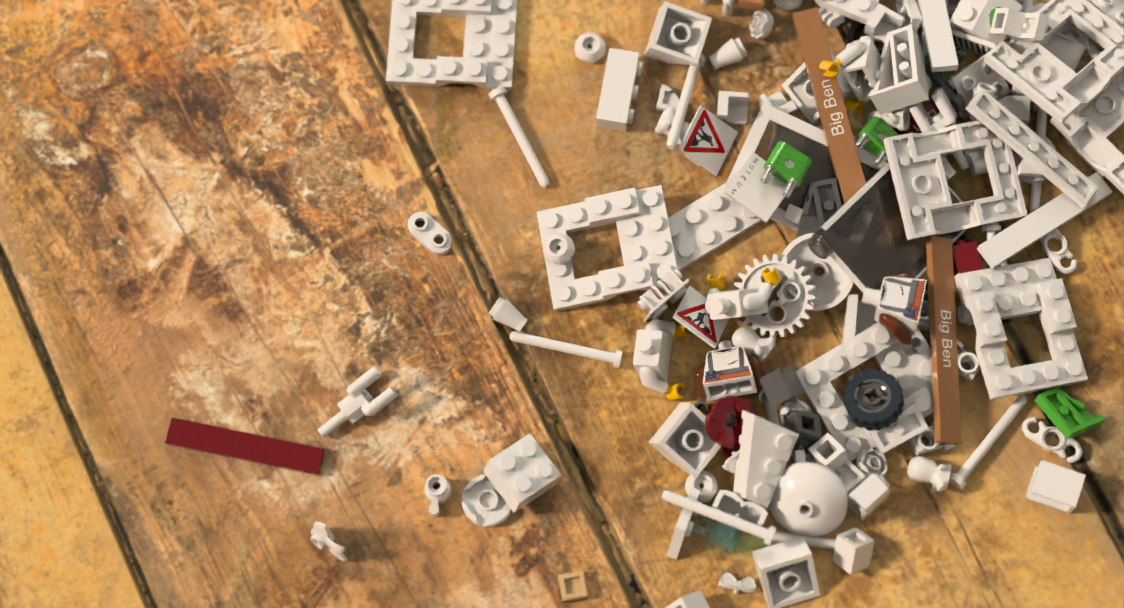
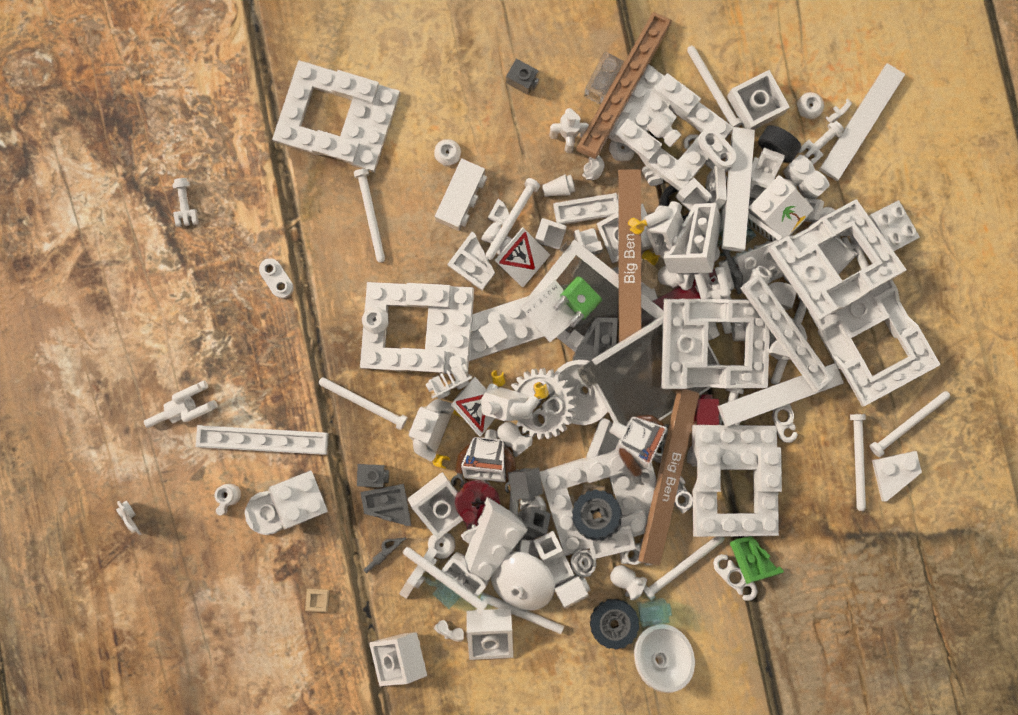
camera: 10 degrees right, 10 degrees up
dark red tile [165,418,325,476] -> none
white cone [488,297,528,332] -> none
white slope [644,1,712,65] -> none
white panel [833,528,875,574] -> none
bright green piece [854,116,899,168] -> none
white brick [990,8,1049,43] -> none
white piece [1026,460,1086,513] -> none
none -> white hinge [172,178,198,227]
none -> white tile [196,425,329,455]
none -> dark grey brick [357,464,390,487]
none -> dark grey wing [360,484,412,526]
none -> dark grey hand [363,537,407,573]
none -> white wing [447,232,495,291]
none -> white tile [478,318,508,349]
none -> white tile [553,193,618,225]
none -> black wheel [590,598,639,650]
none -> white dish [634,624,695,693]
none -> clear light blue brick [637,598,672,627]

